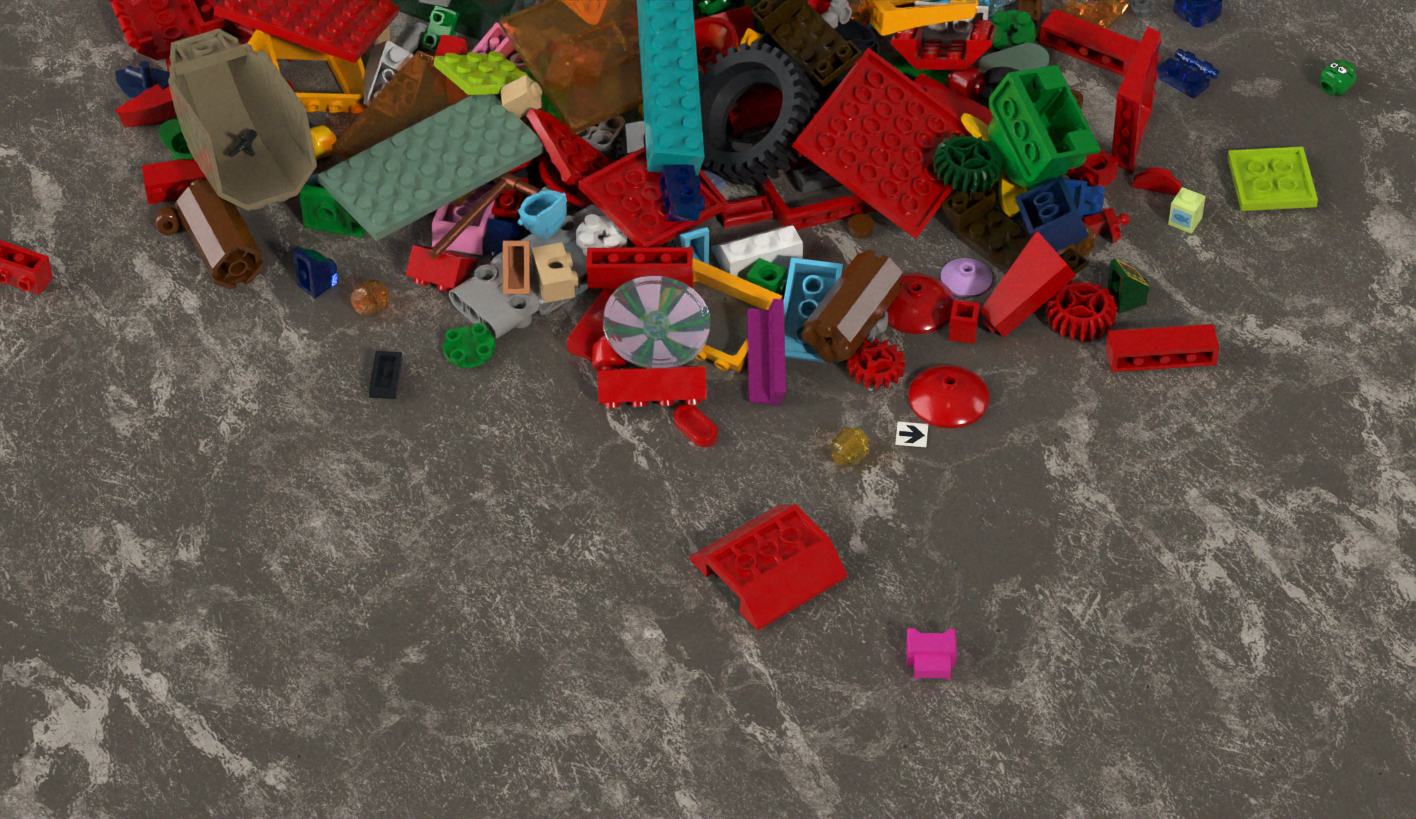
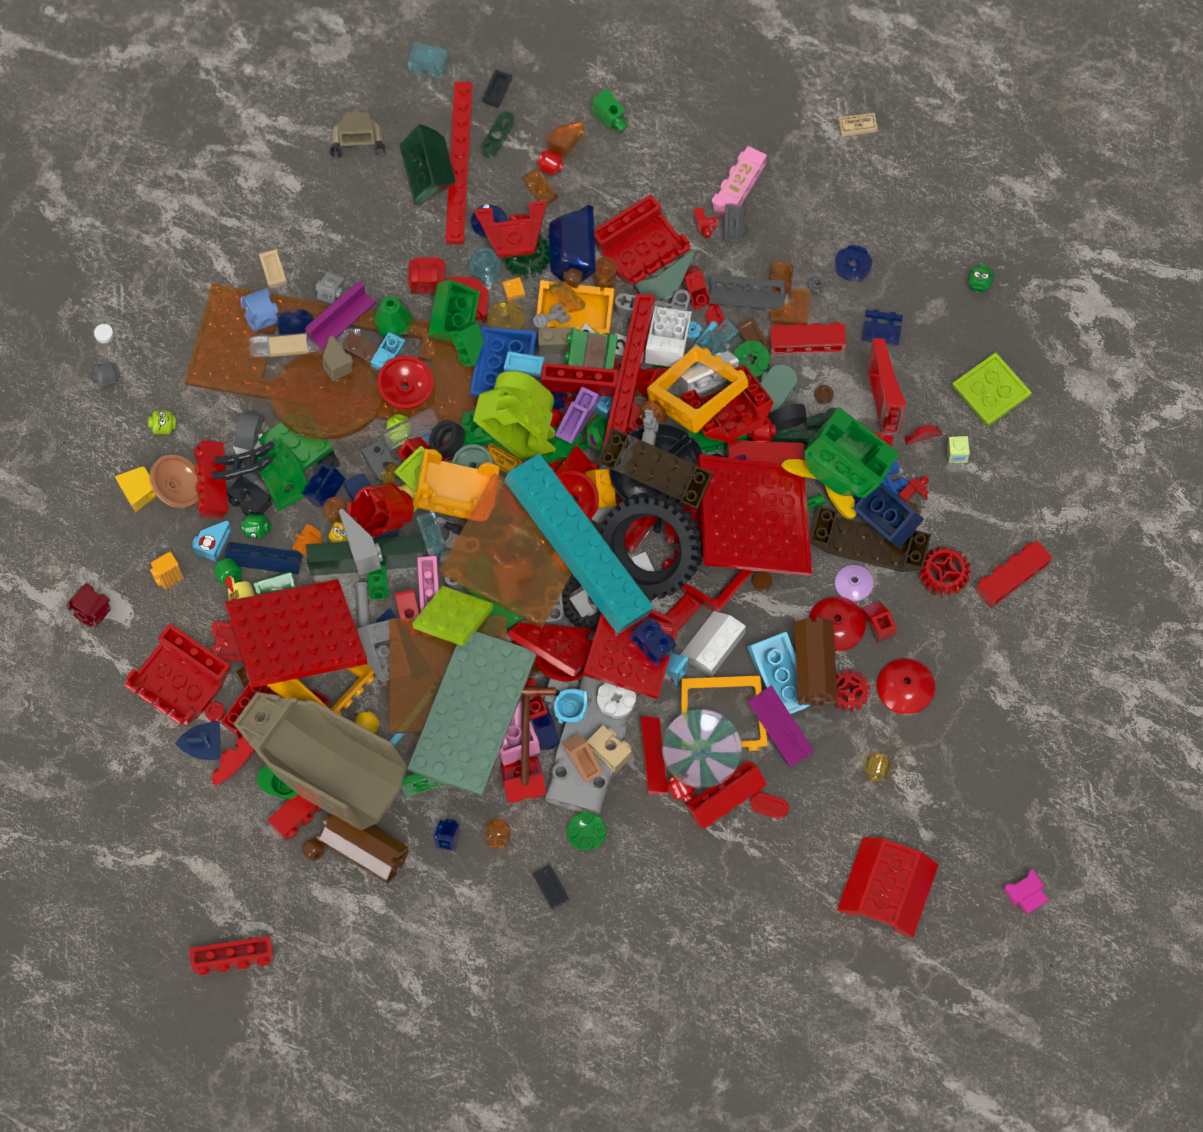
camera: 30 degrees left, 20 degrees up
black bar [229,129,257,157] -> none
tan brick [501,75,542,119] -> none
red brick [586,247,694,288] -> none
green brick [747,258,787,296] -> none
white sticker [895,422,928,448] -> none
dark green gear [933,133,1002,194] -> none
red slope [980,232,1076,337] -> none
dark green slope [1107,259,1150,314] -> none

